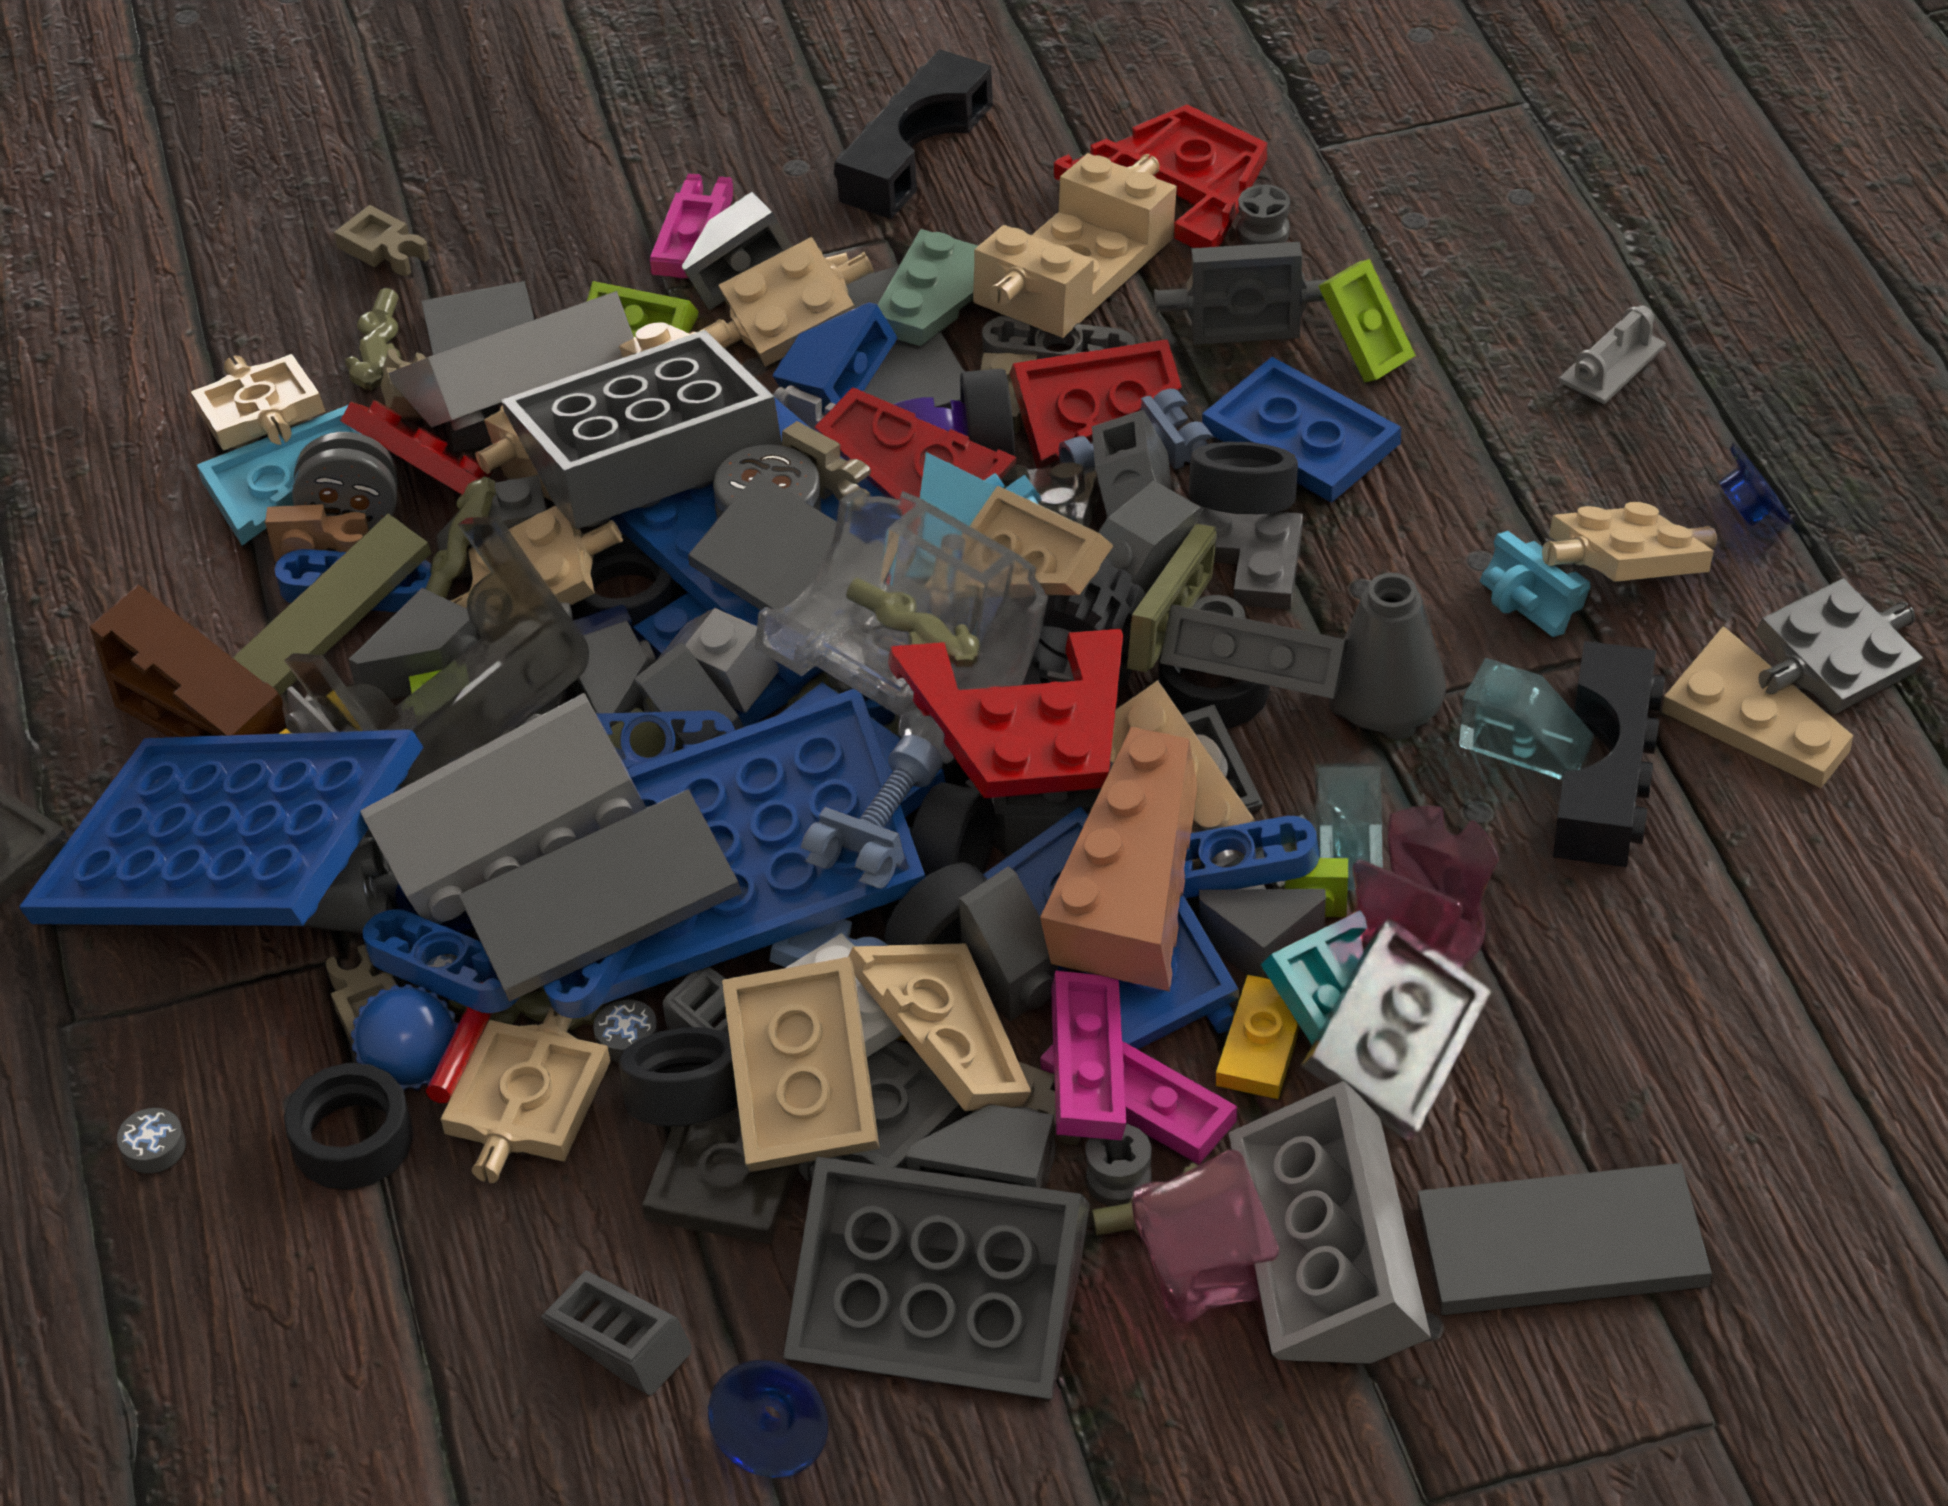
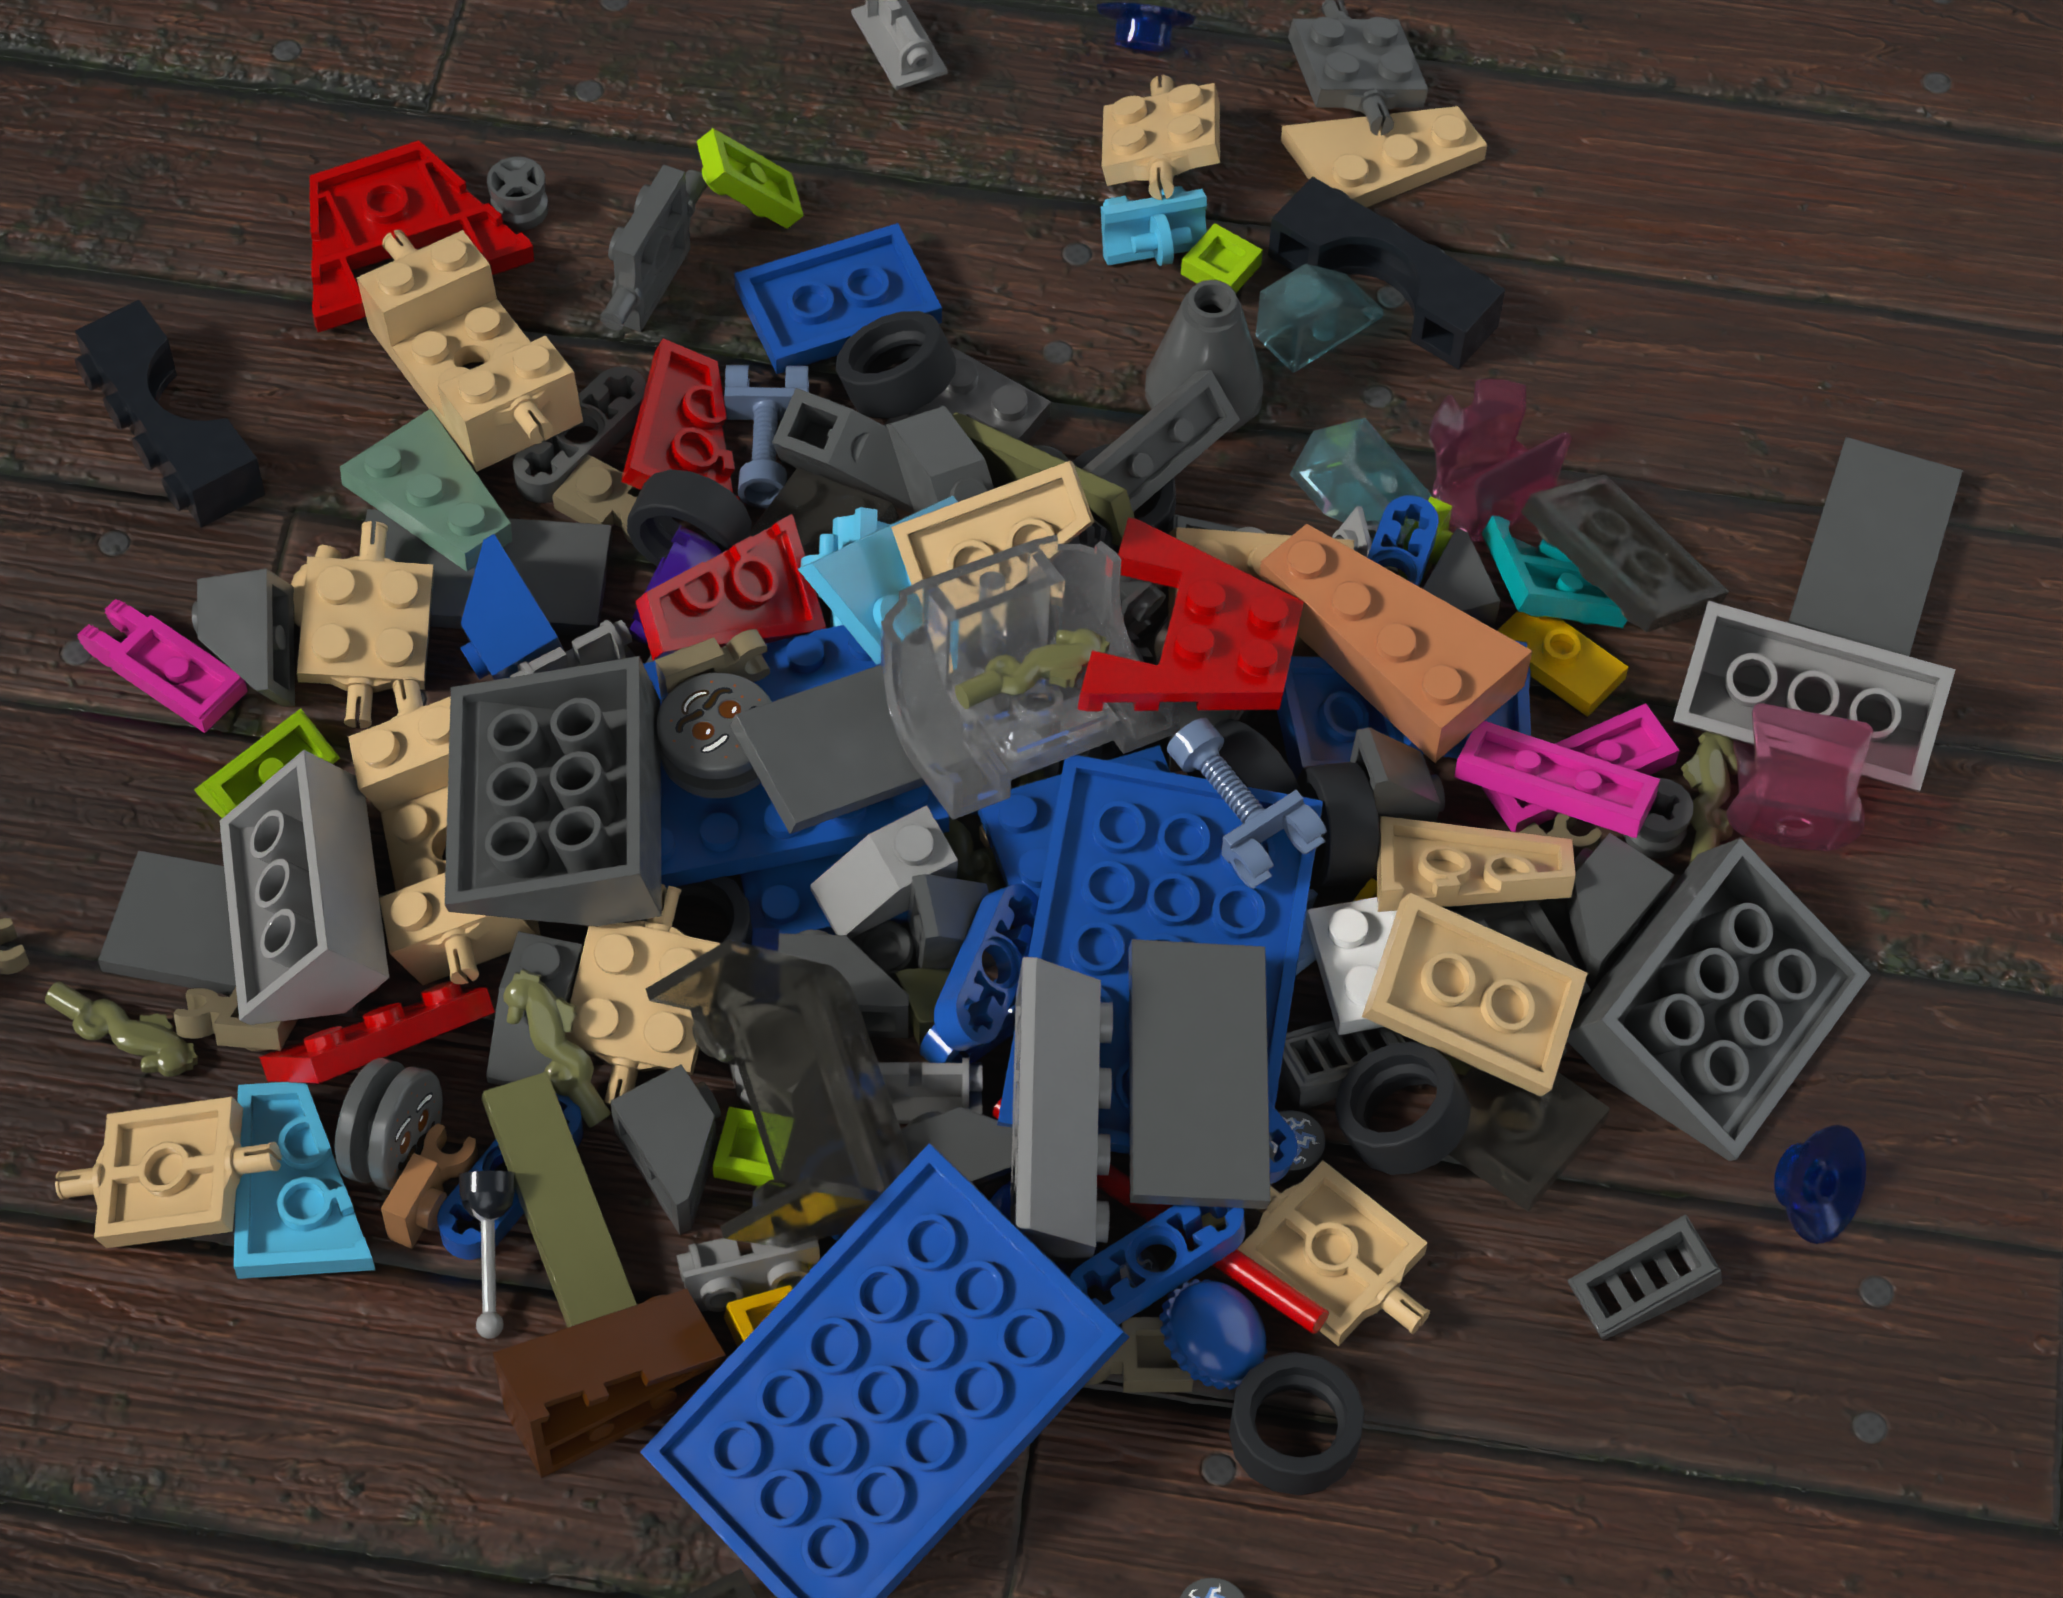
camera: 70 degrees left, 10 degrees up
none -> hinge [459,1171,515,1339]
none -> lime plate [1181,223,1263,294]

